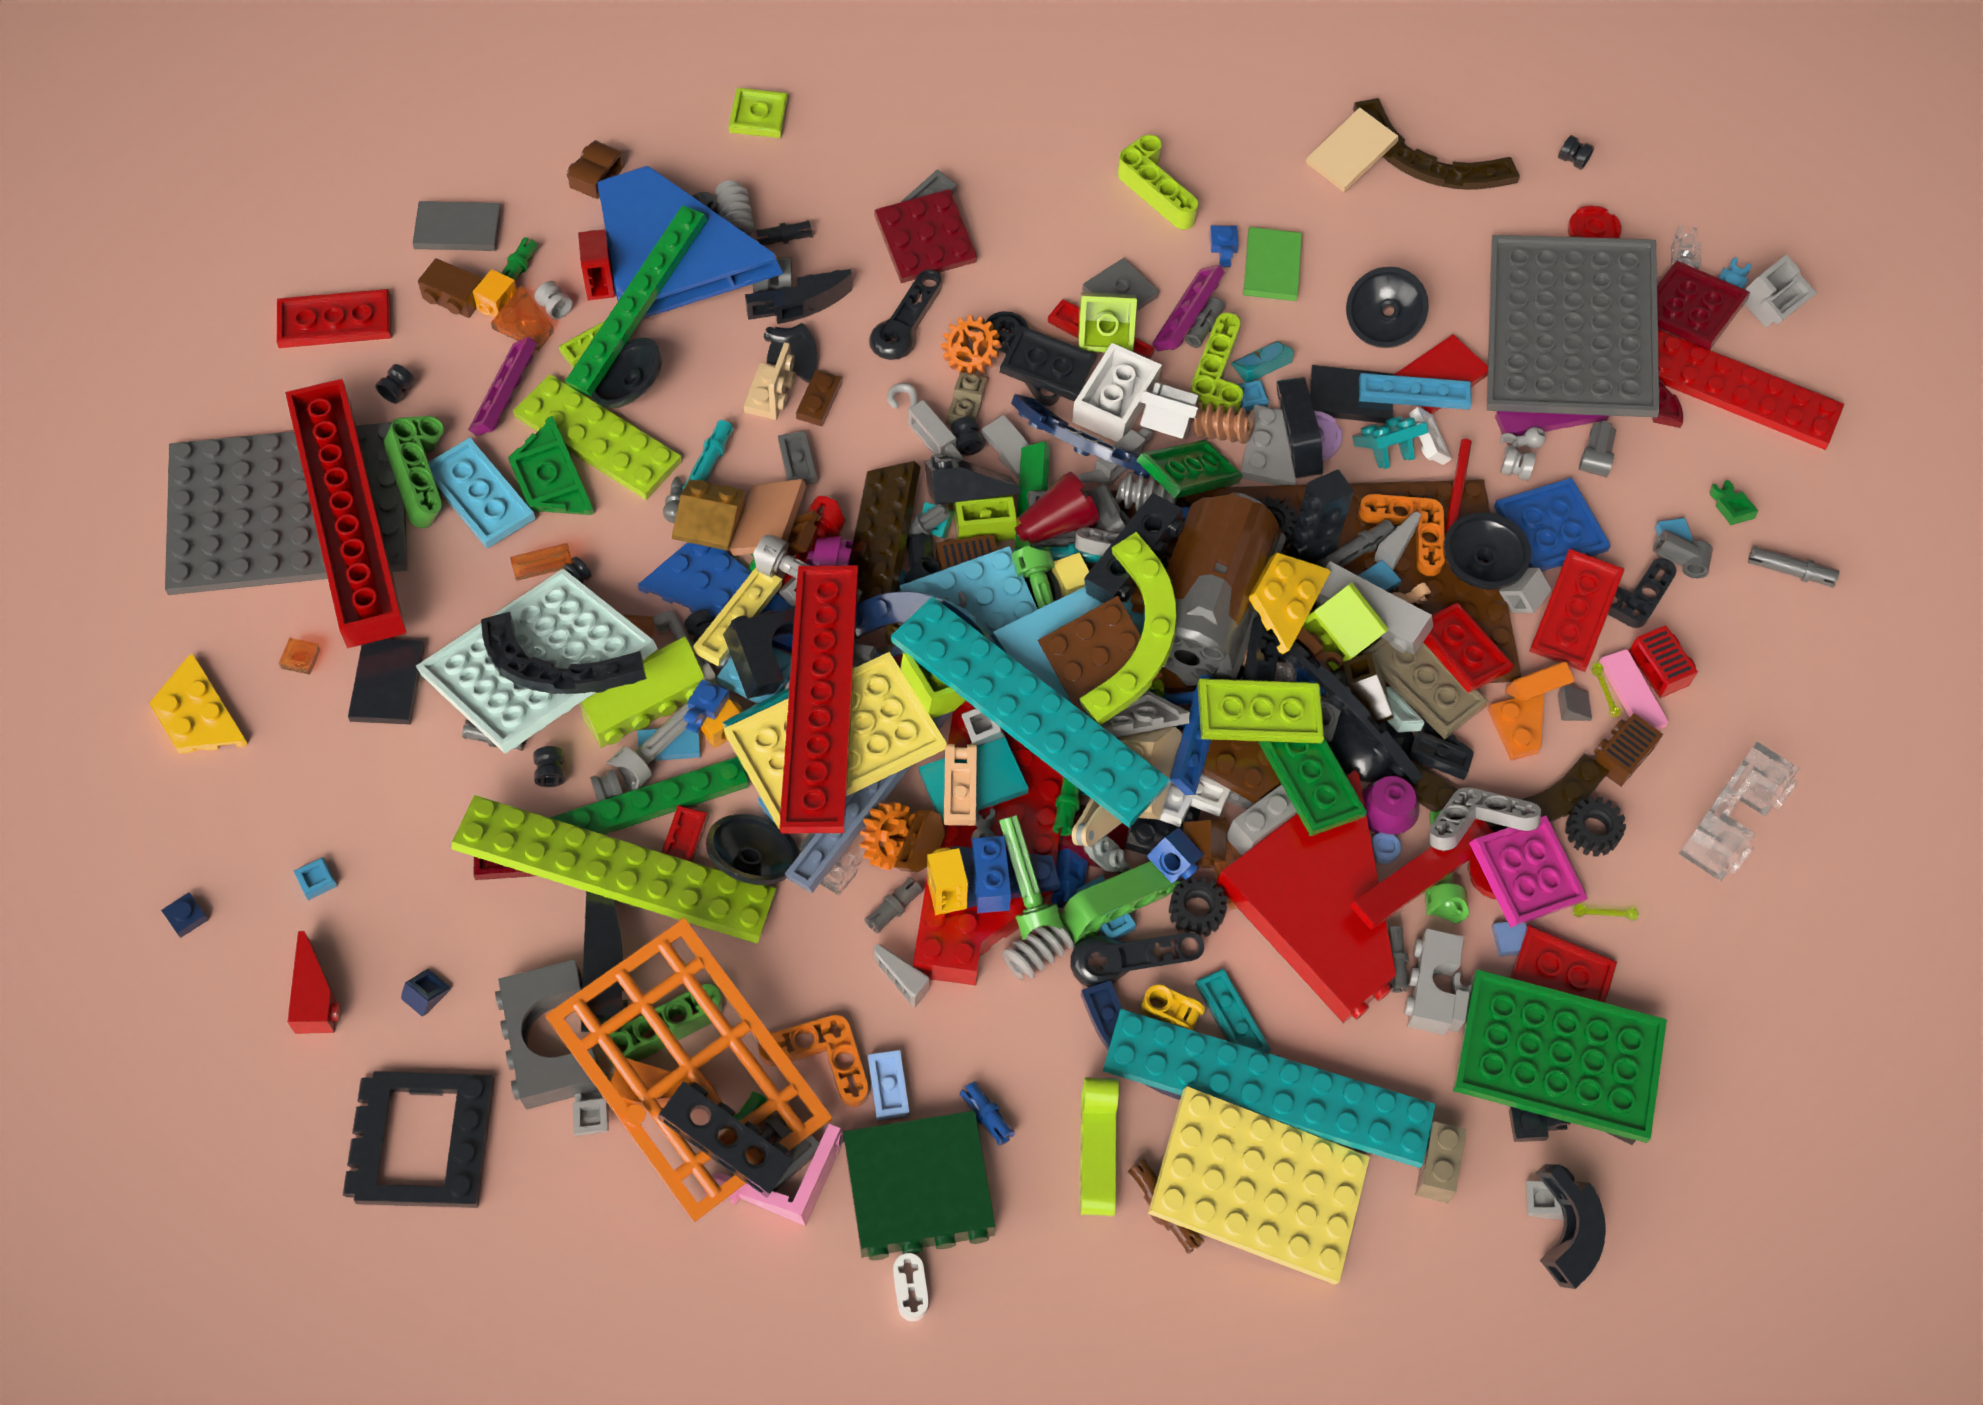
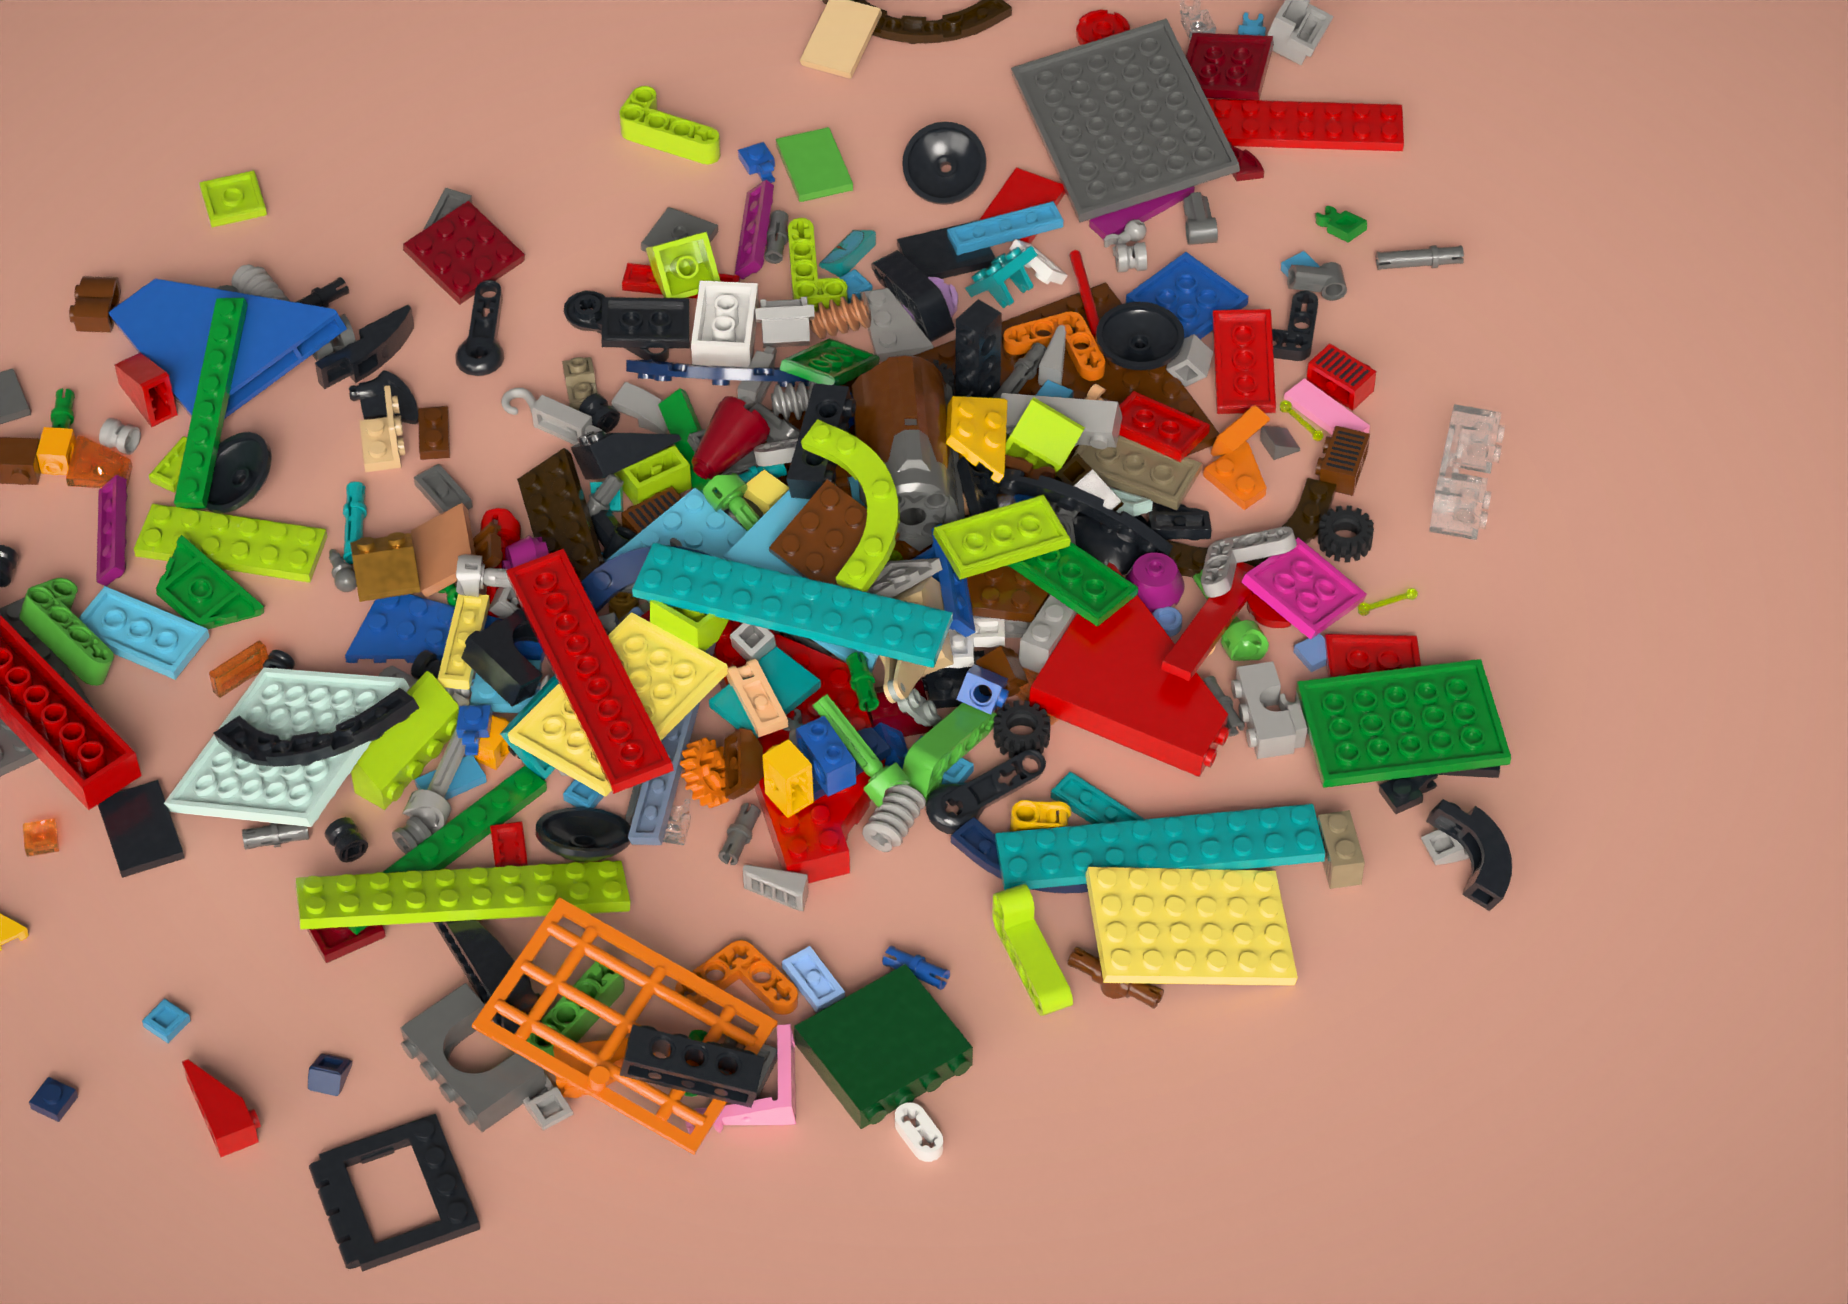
camera: 20 degrees left, 10 degrees down
orange gear [941,315,1002,374] -> none

